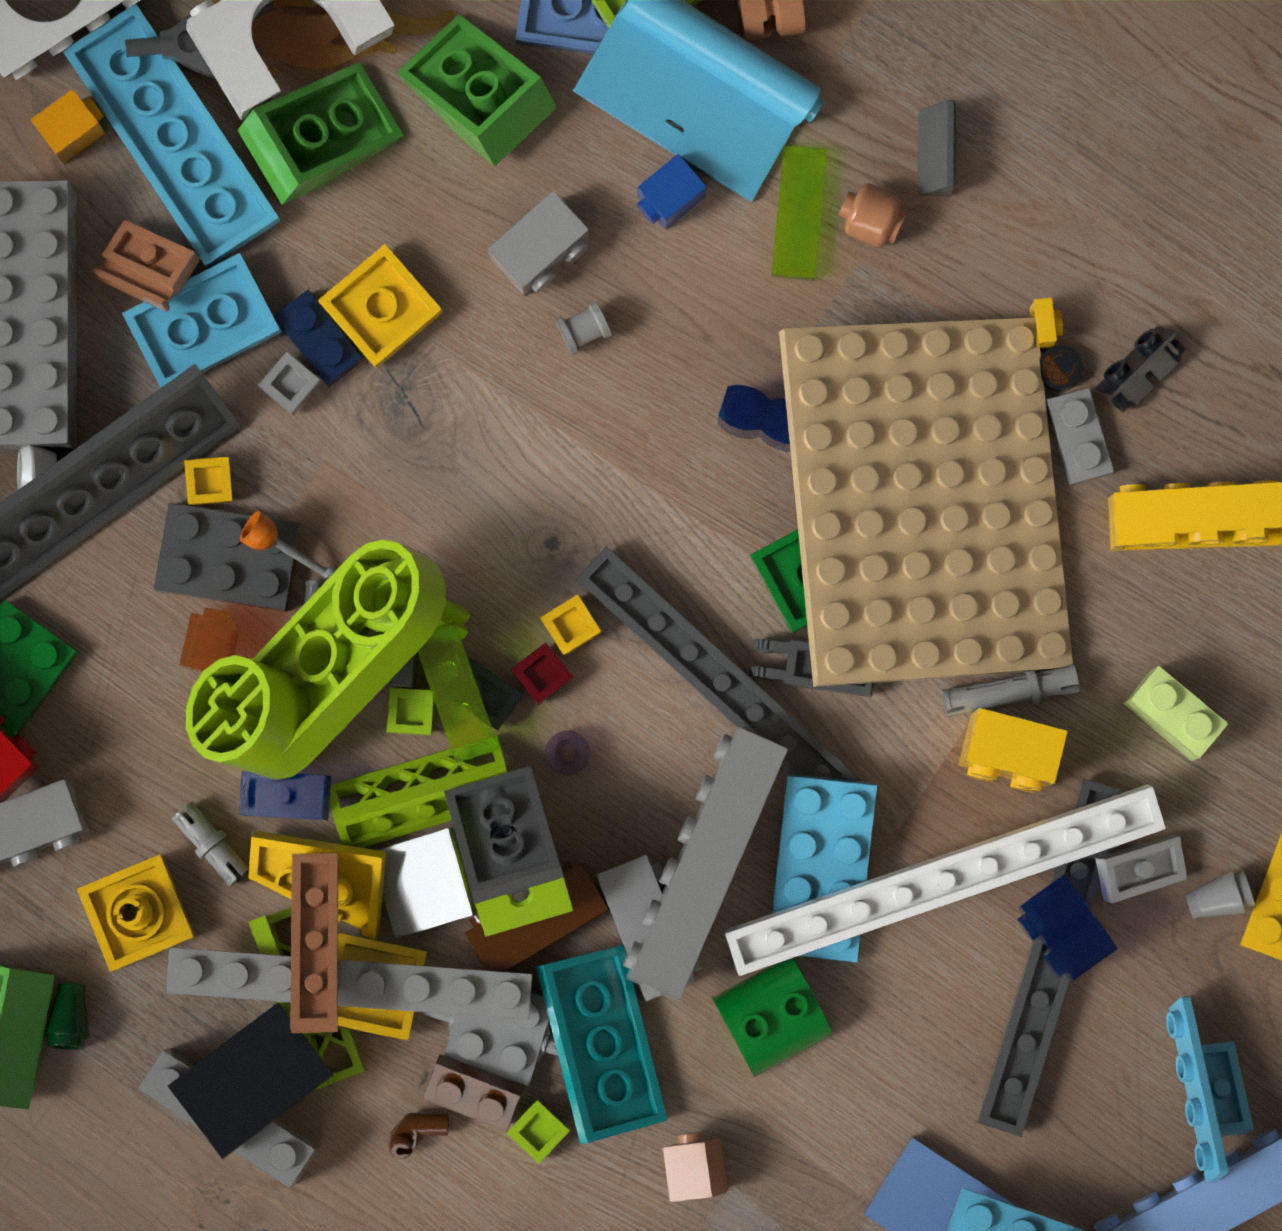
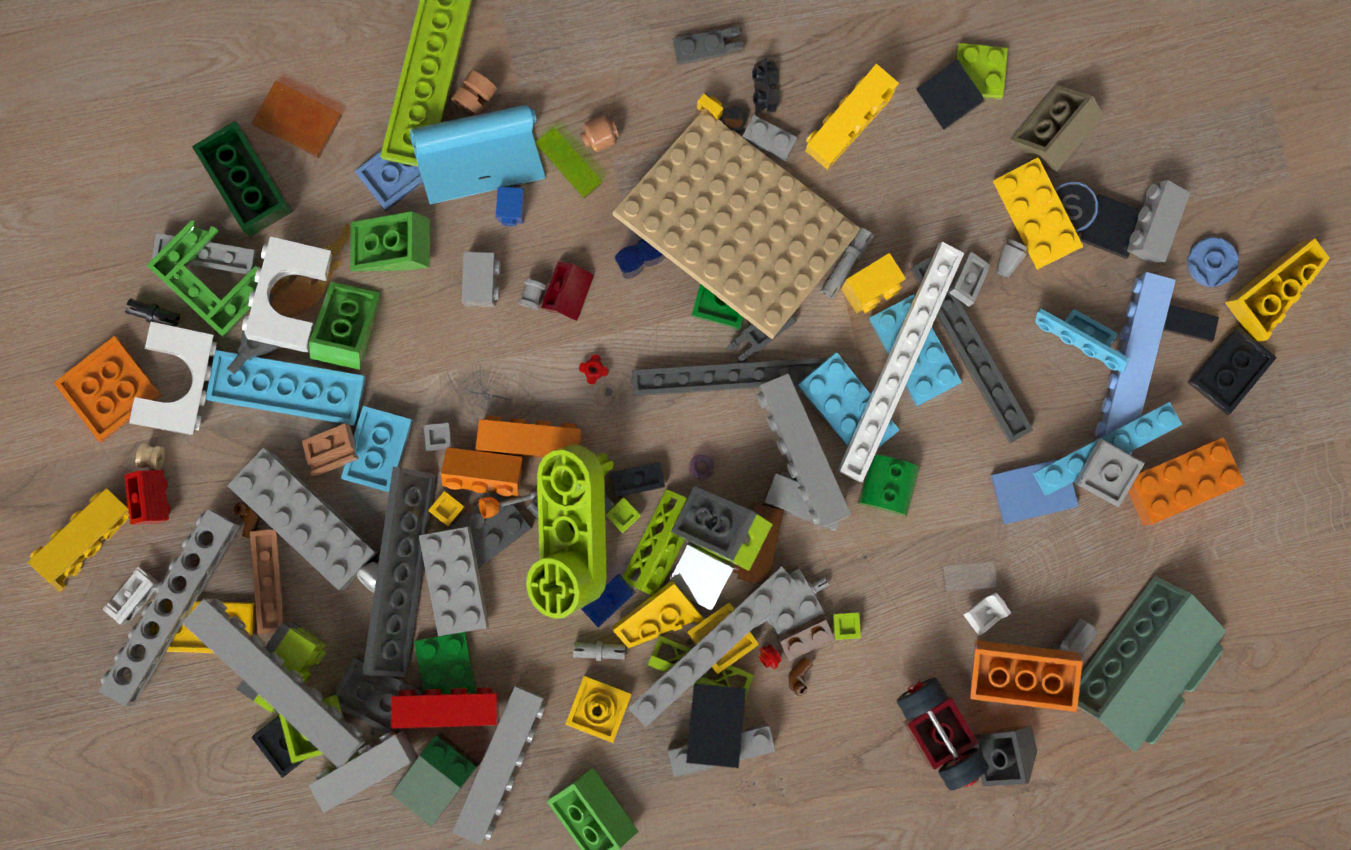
camera: 50 degrees left, 0 degrees up
light orange brick [30,89,106,165] -> none
dark green cone [44,983,90,1050] -> none
clear orange brick [179,608,240,672] -> none
dark blue plate [273,290,363,387] -> none
nougat plate [290,853,339,1033] -> none
yellow plate [318,244,443,369] -> none
clear neon green tile [418,621,499,763] -> none
dark red plate [511,642,574,705] -> none
teal plate [536,945,668,1144] -> none
yellow plate [540,594,602,657] -> none
brick [662,1131,728,1202] -> none
dark grey slope [918,100,956,197] -> none
clear blue brick [1016,875,1118,981] -> none
yellowish green brick [1123,666,1228,761] -> none
none -> light grey plate [419,526,489,636]
none -> orange brick [441,447,523,496]
none -> orange brick [476,416,582,458]
none -> dark red panel [540,262,594,321]
none -> red plate [579,355,609,385]
none -> dark grey hinge [673,27,745,65]
none -> red plate [759,645,782,670]
none -> medium azure plate [869,295,962,407]

